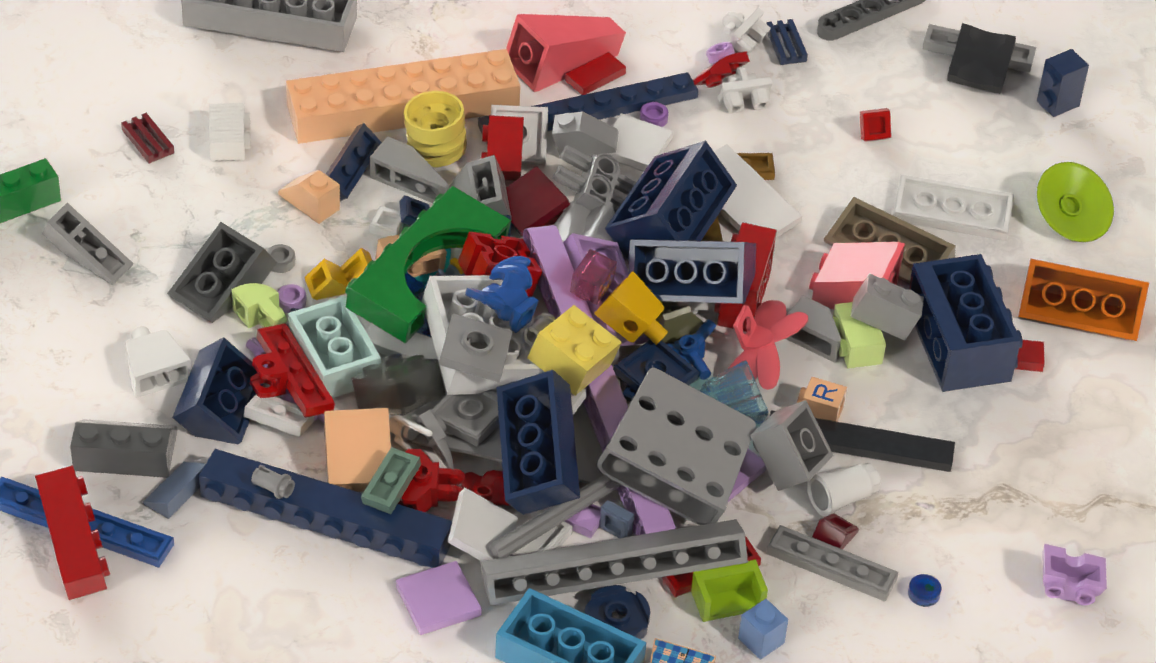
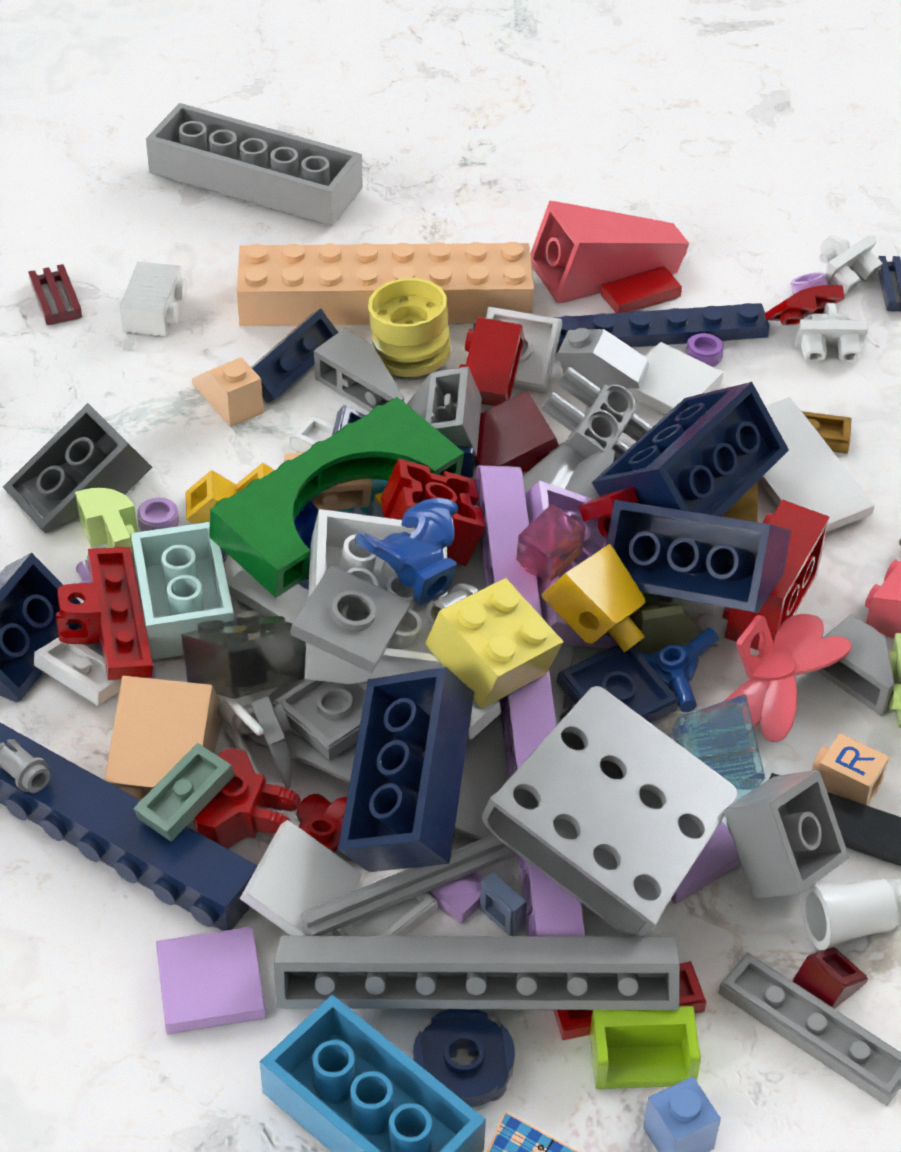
camera: 15 degrees right, 0 degrees up
light grey tile [267,244,295,273] -> none
none -> red tile [578,486,639,537]

